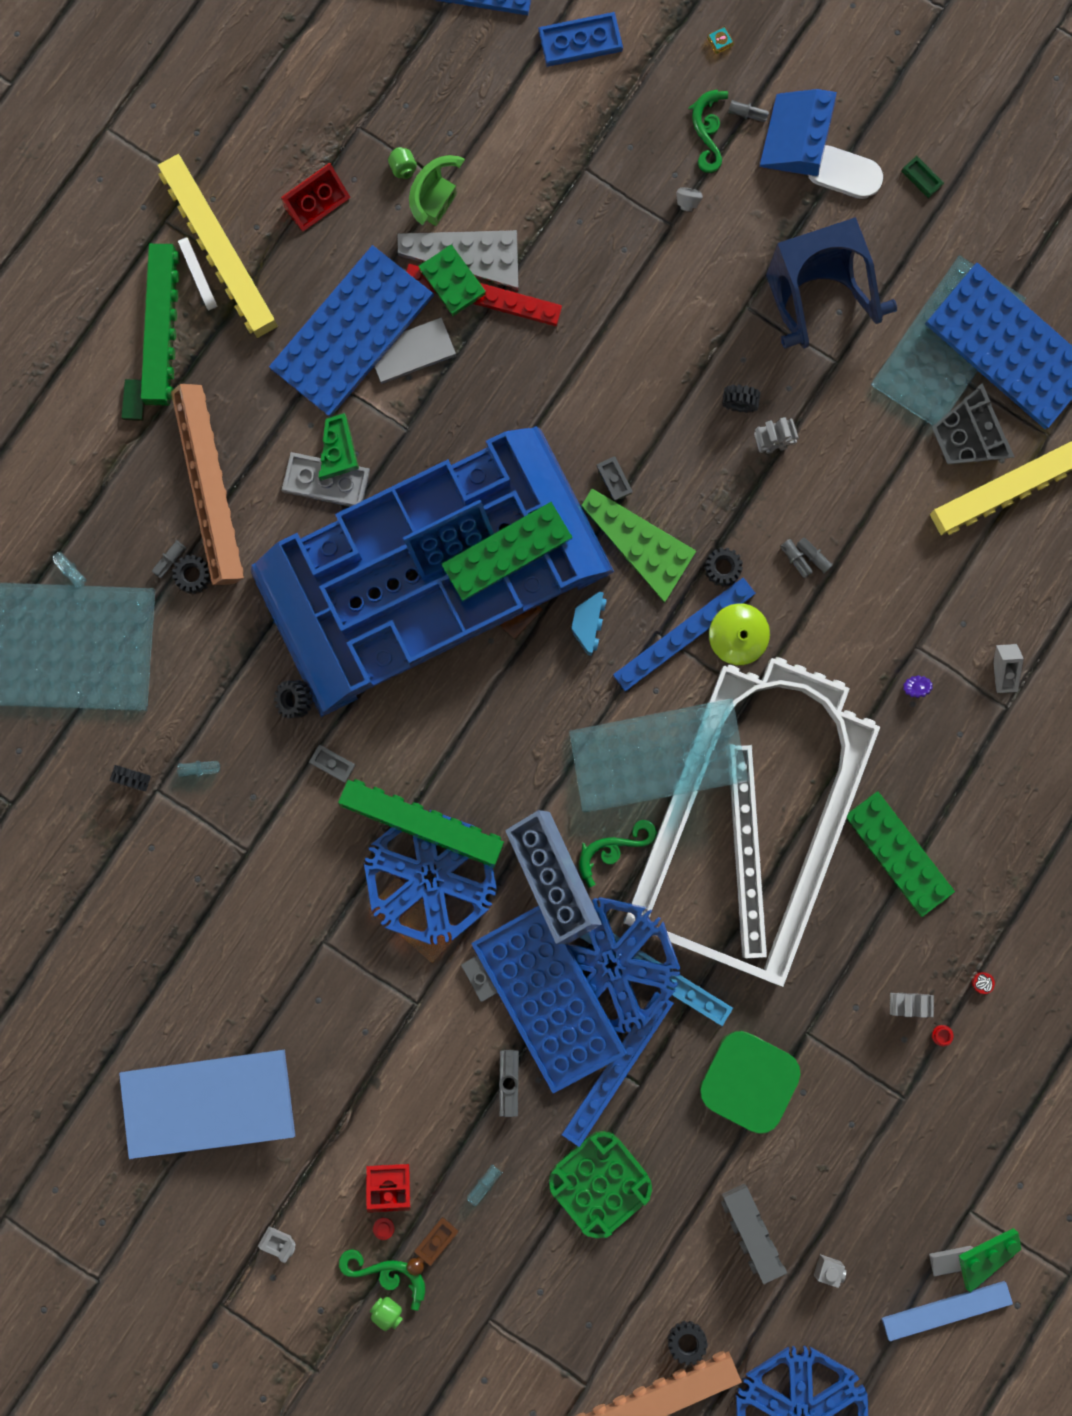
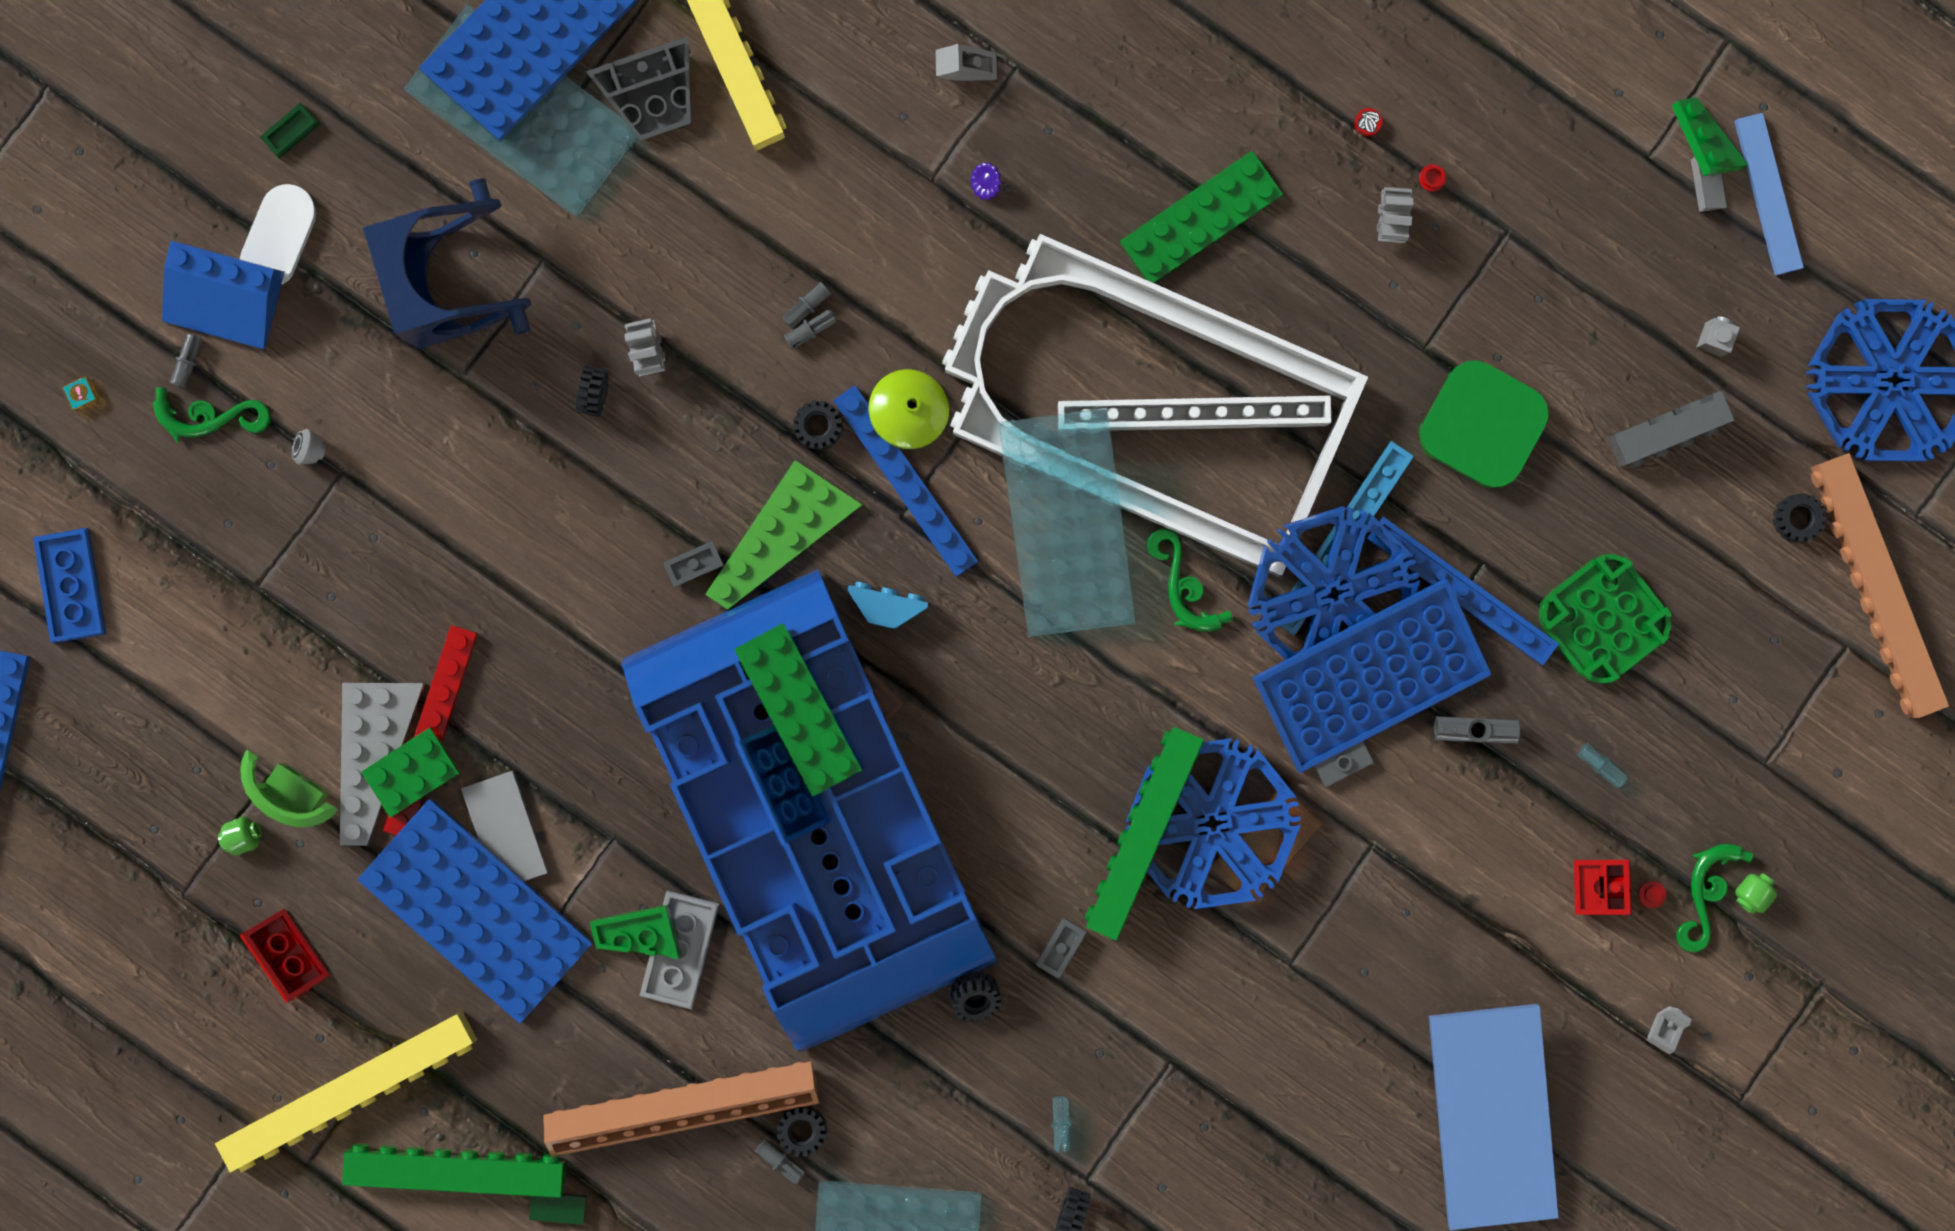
camera: 90 degrees left, 5 degrees up
white beam [178,237,218,311] -> none
reddish brown plate [407,1216,459,1276] -> none
sand blue brick [505,810,602,944] -> none

